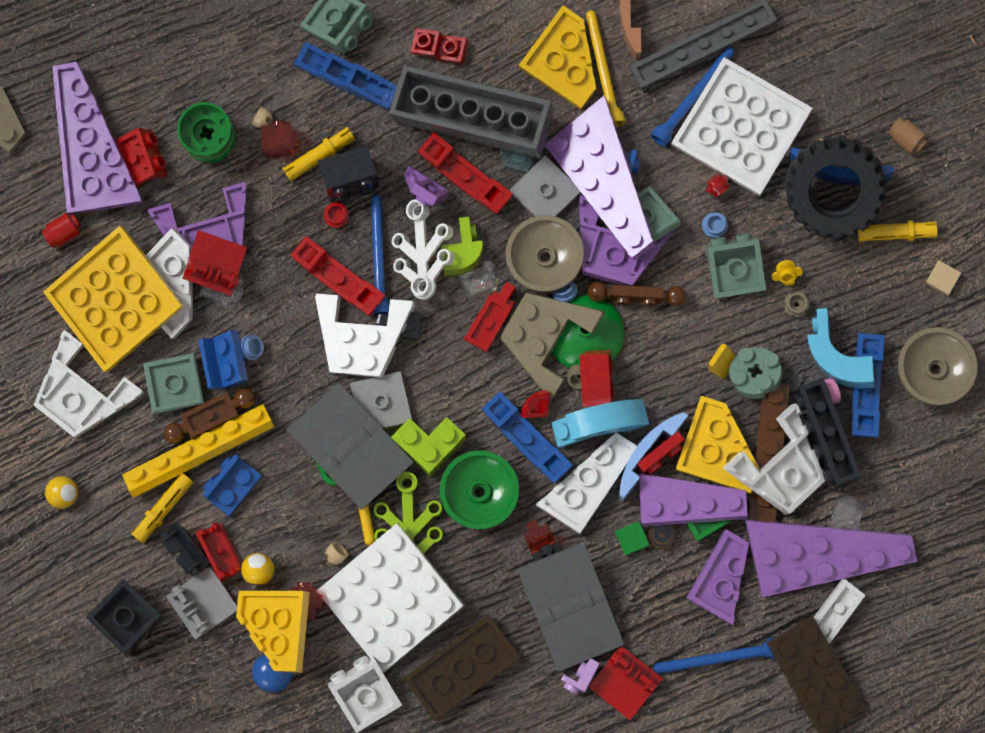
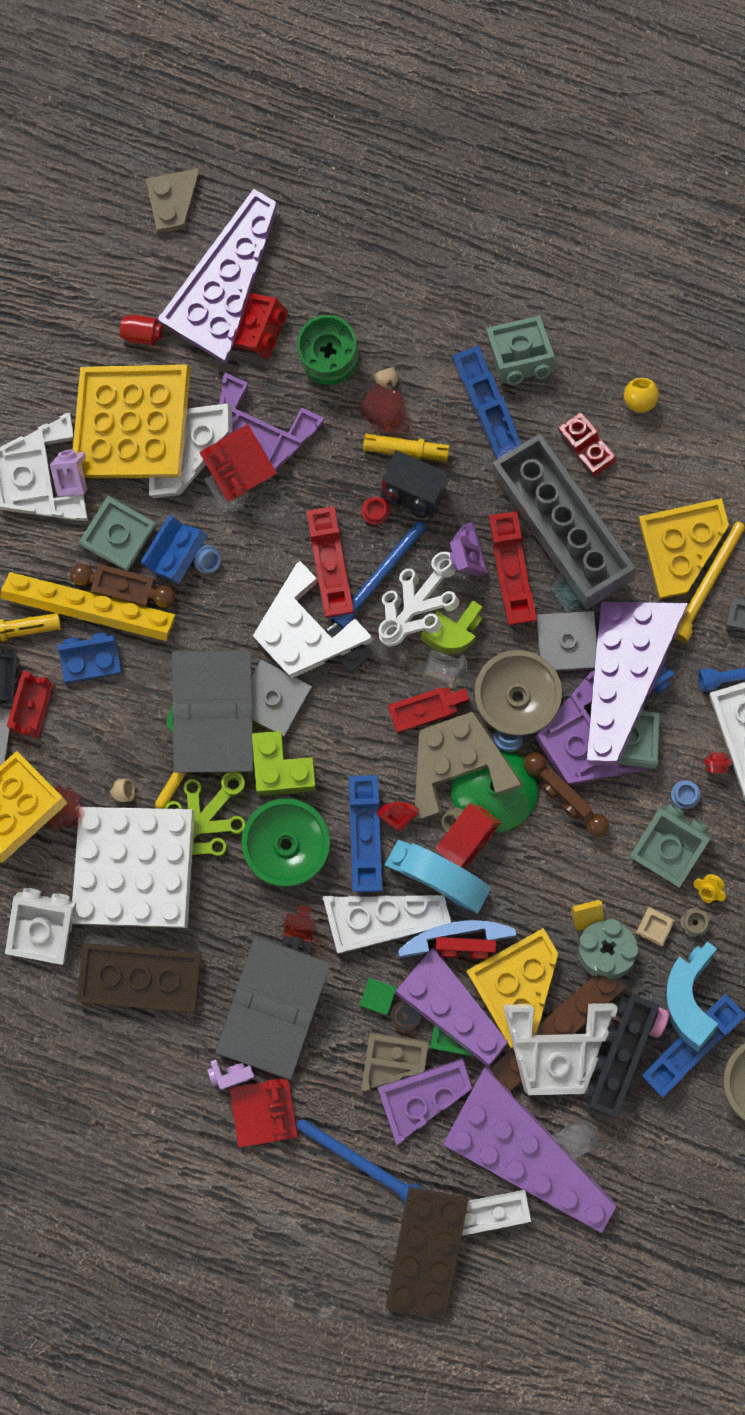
camera: 35 degrees right, 0 degrees up
yellow piece [241,553,274,584] -> none
none -> lavender bracket [50,450,87,496]
none -> dark tan wing [361,1032,429,1091]
none -> tan tile [635,907,675,947]

